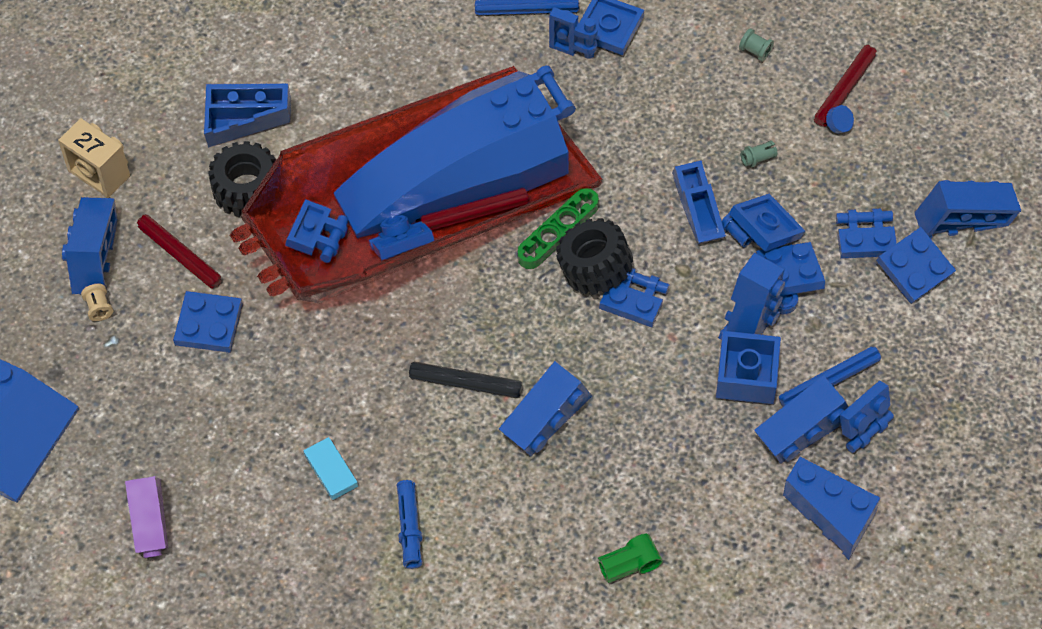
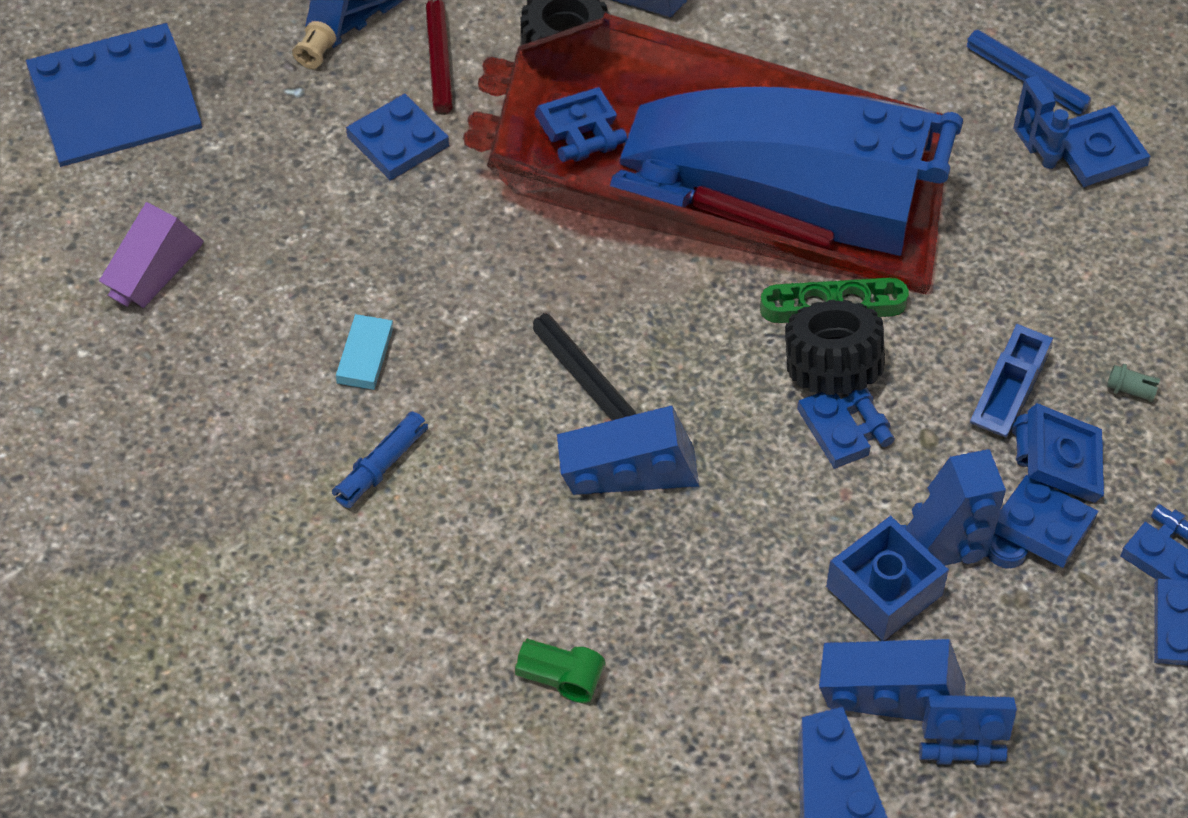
camera: 40 degrees right, 5 degrees down
blue axle [779,347,881,407] -> none

